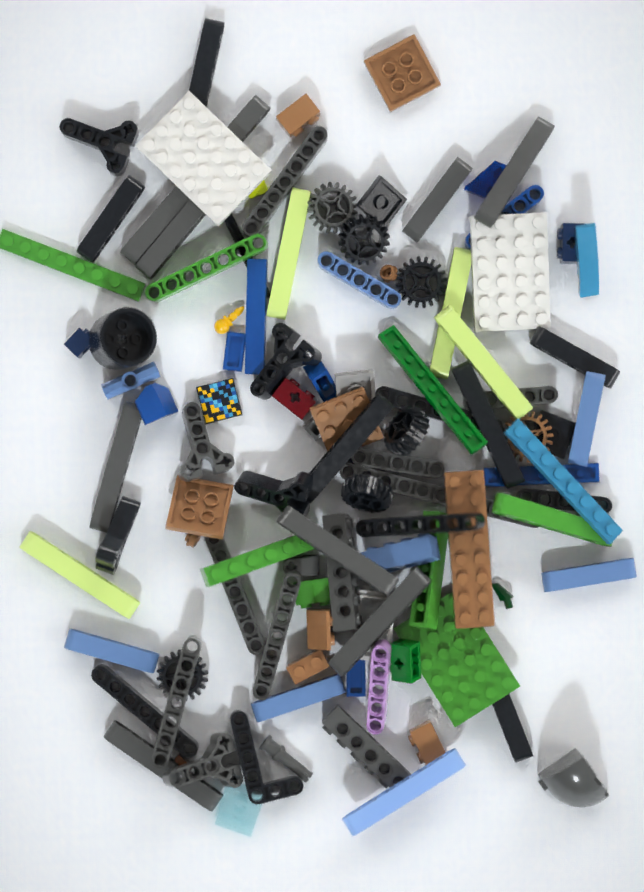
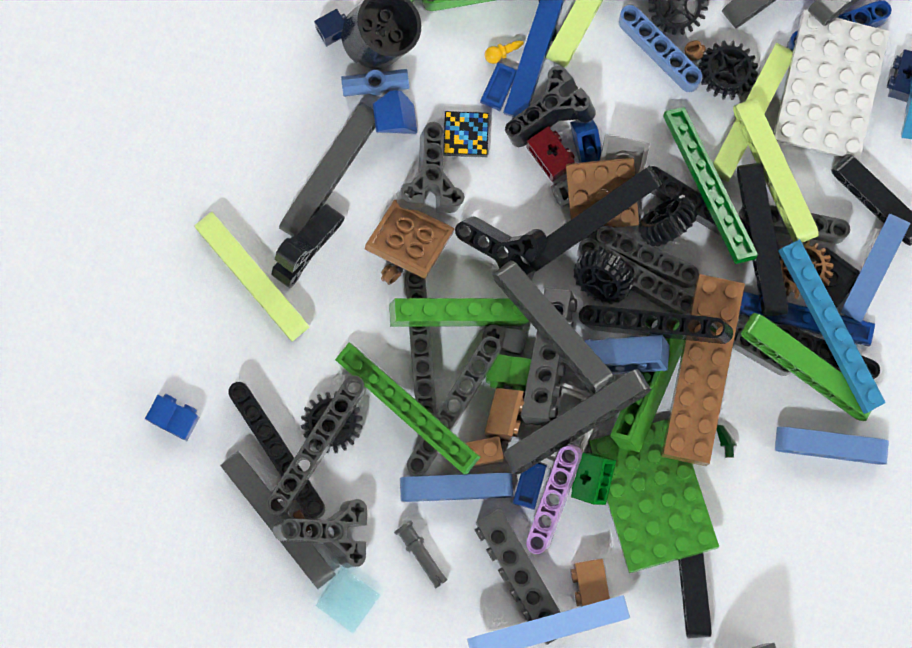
camera: 15 degrees right, 10 degrees down
medium blue beam [64,629,160,673] -> none
black beam [230,710,303,804] -> none
none -> blue brick [145,394,200,441]
none -> bright green plate [335,342,481,475]

